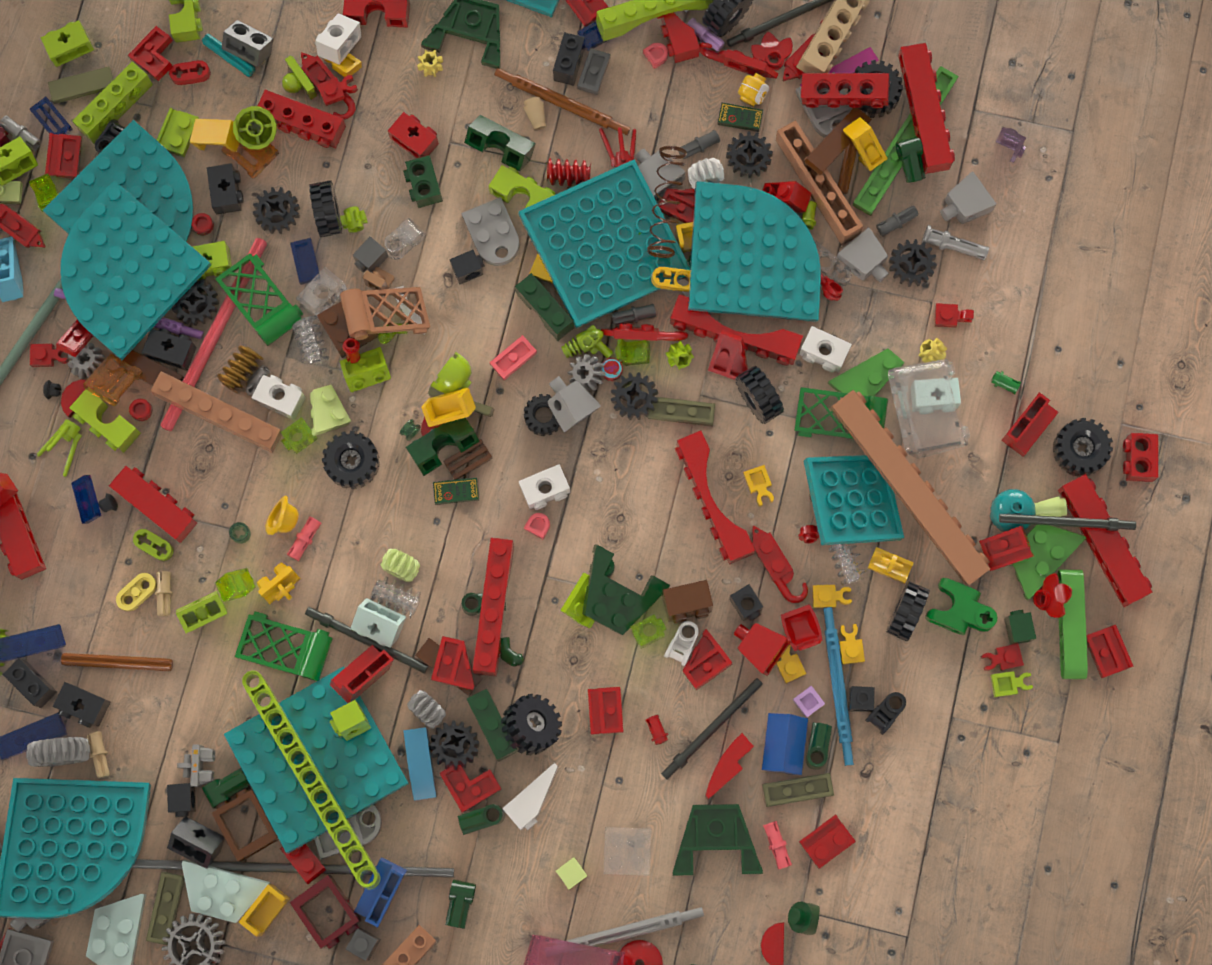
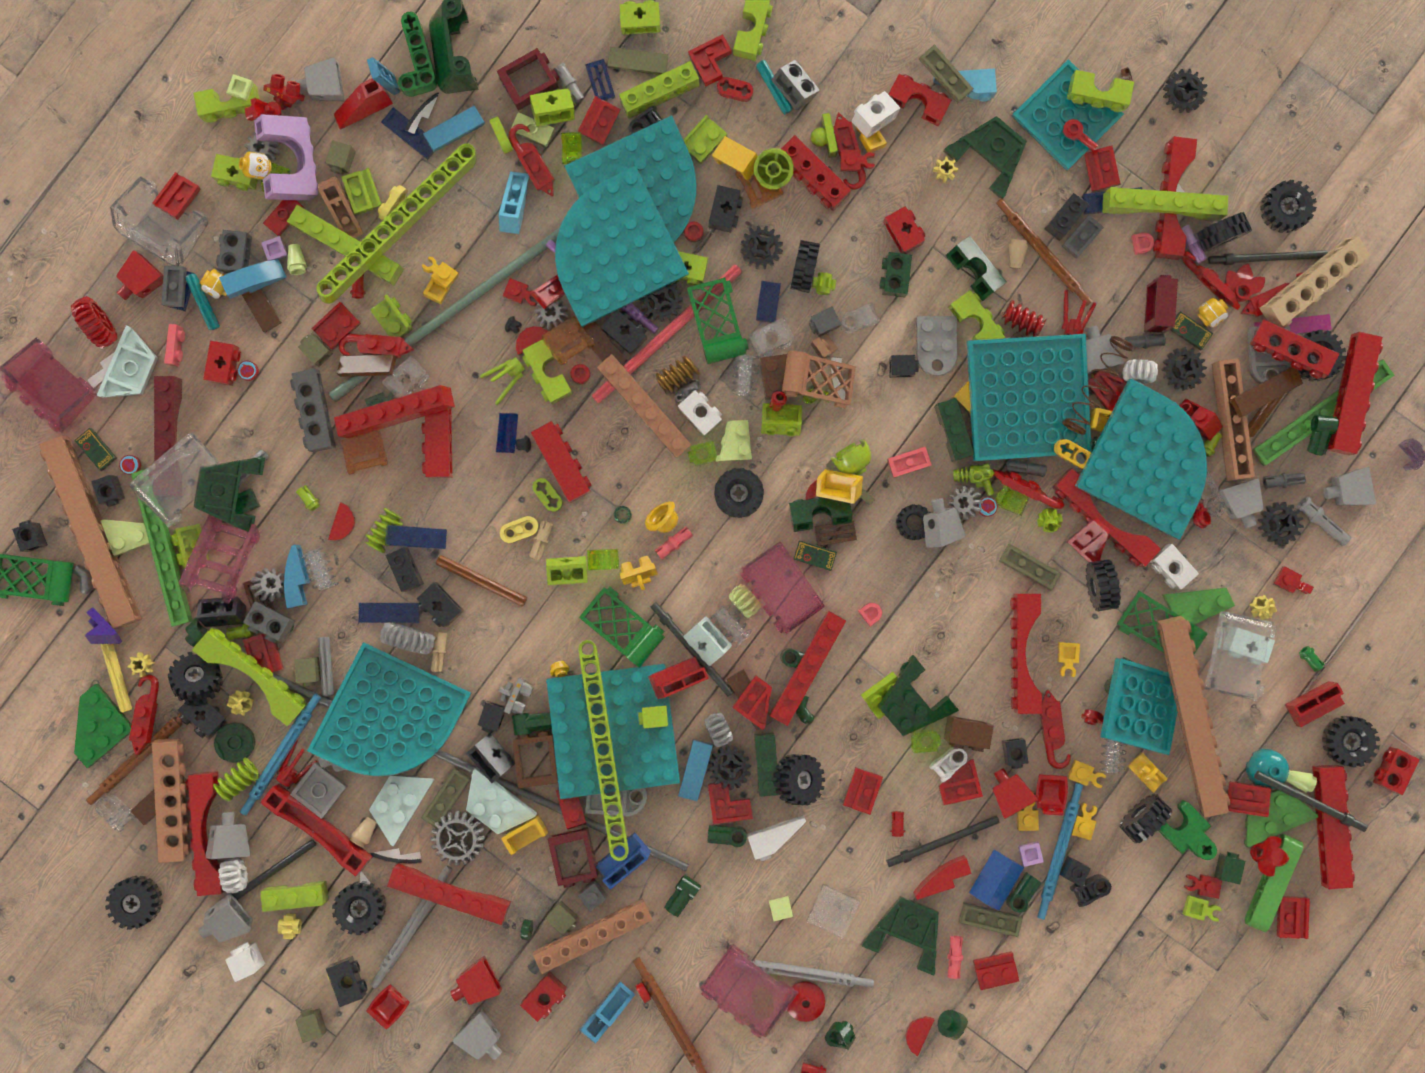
camera: 20 degrees right, 10 degrees up
clear green bush [399,419,421,441] -> none
white brick [519,464,571,510] -> none
black gear [611,372,659,420] -> none
yellow panel [843,117,888,171] -> none
none -> yellow plate [550,661,570,678]
none -> clear pink windscreen [740,542,825,634]
none -> dark red window [1144,275,1178,333]

